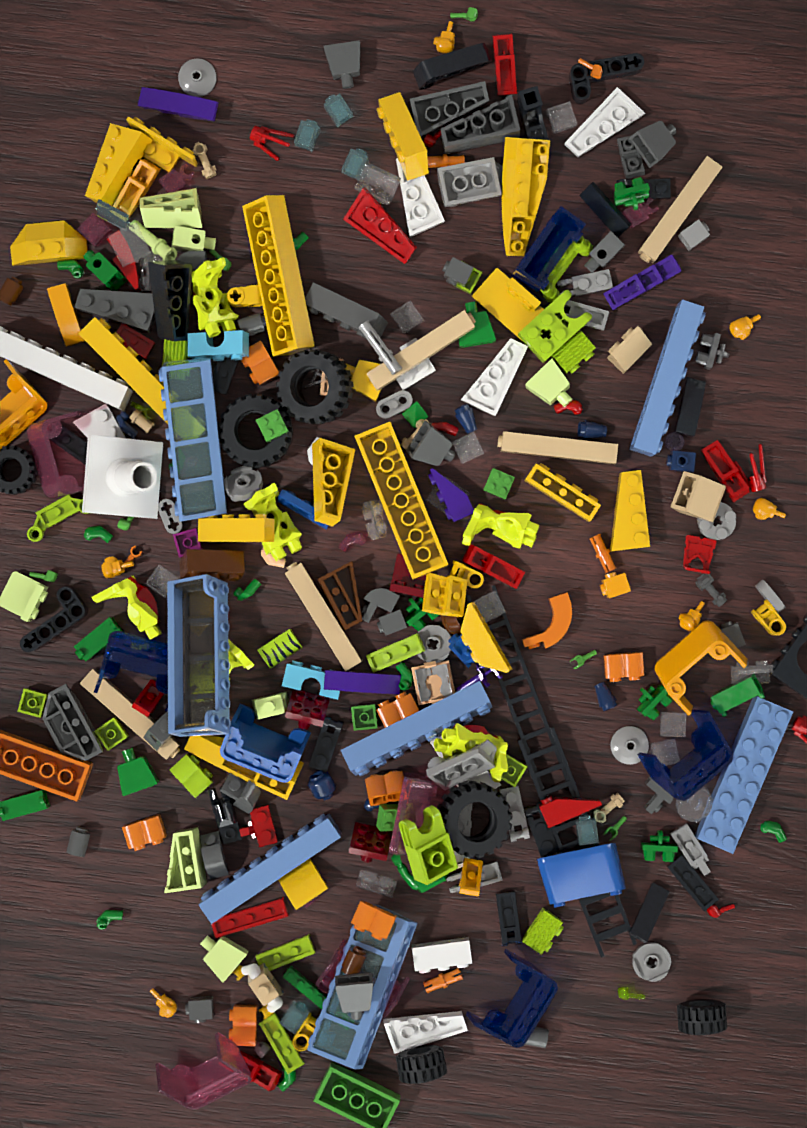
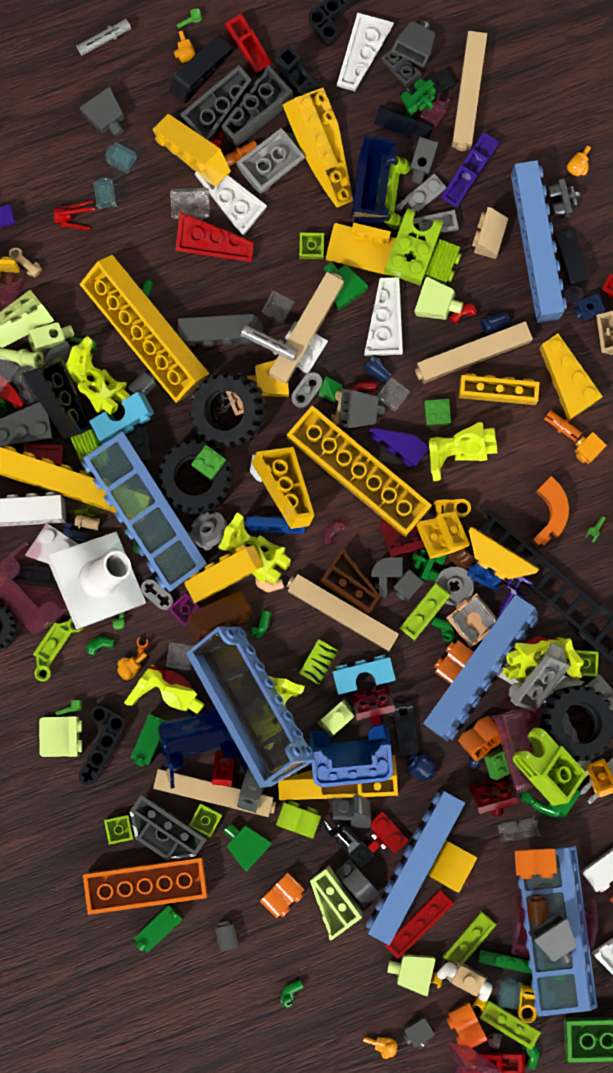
camera: 25 degrees left, 5 degrees down
yellow piece [227,285,262,308] -> none
orange brick [241,340,279,386] -> none
dark purple slope [323,670,401,694] -> none
clear light blue brick [341,148,369,181] -> none
bright green piece [351,704,378,731] -> none
clear hinge [362,500,387,540] -> none
dark grey brick [442,257,474,287] -> none
red slope [462,544,525,589] -> none
clear piece [474,591,506,622] -> none
clear piece [546,101,577,134] -> none
orange hand [578,58,603,79] -> none
light grey brick [678,219,710,251] -> none

